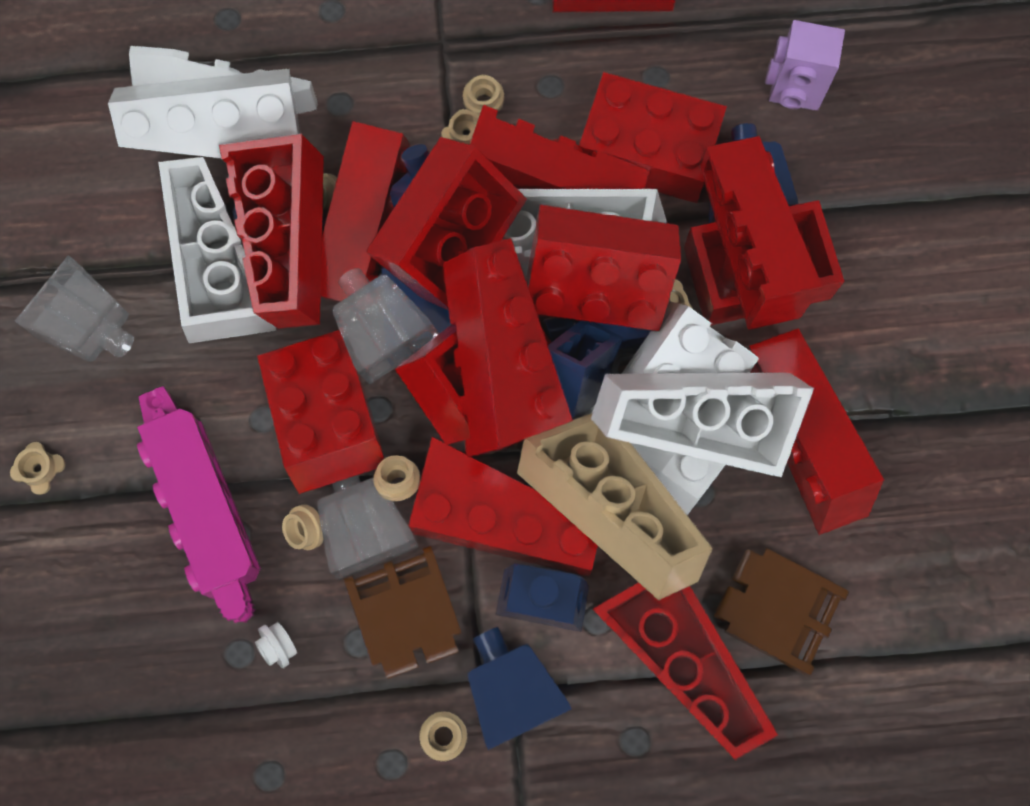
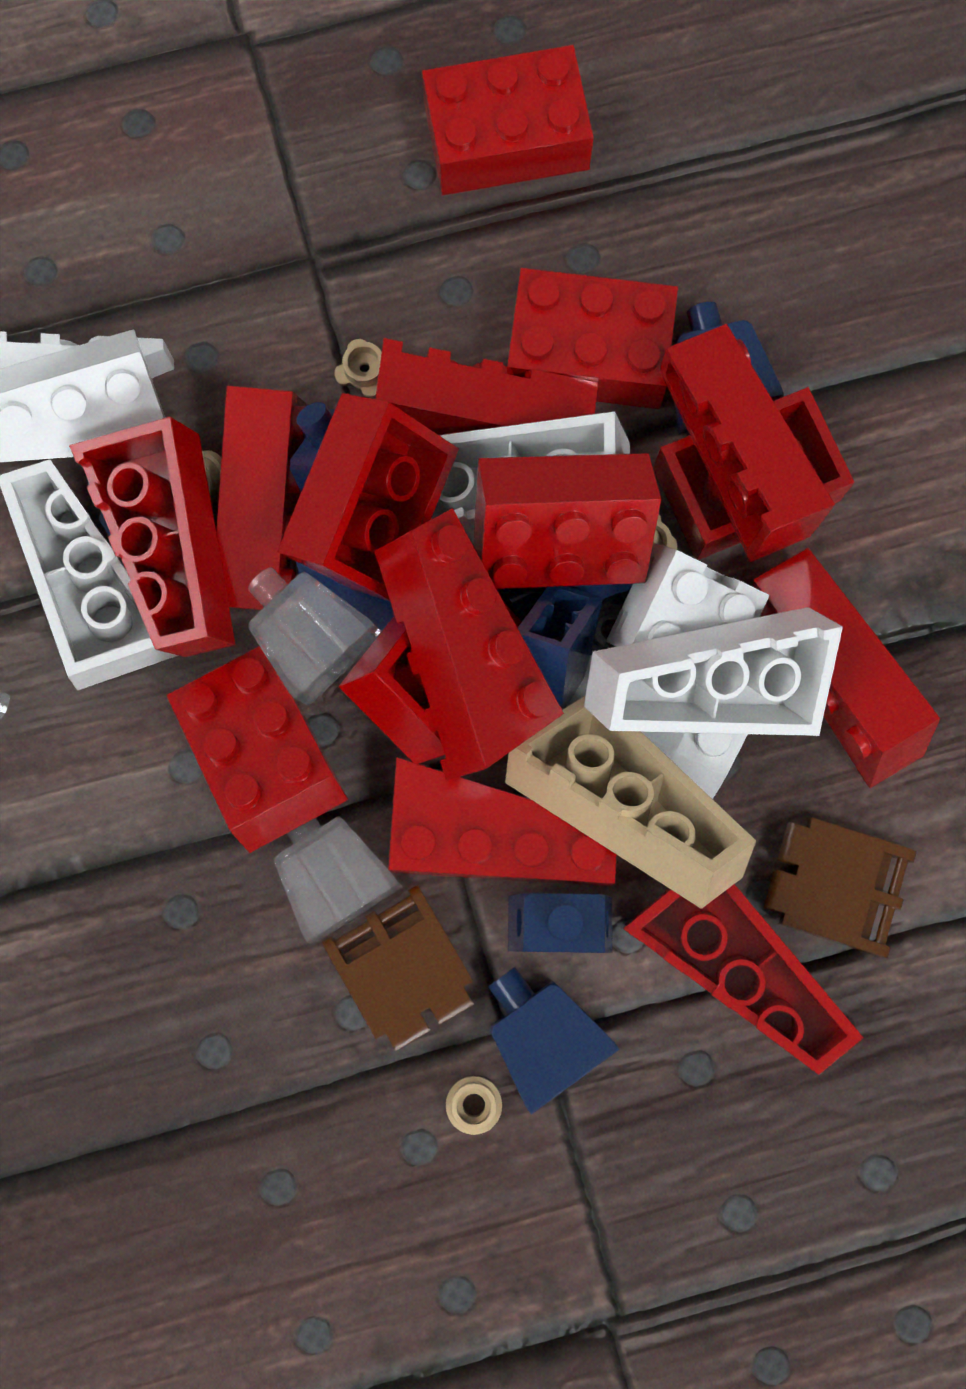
camera: 10 degrees left, 5 degrees up
dark pink hinge [137,386,261,623] -> none
white plate [255,622,297,668] -> none
tan plate [282,504,325,550] -> none
tan plate [373,455,421,501] -> none
tan plate [463,75,504,115] -> none
lavender brick [765,20,845,111] -> none

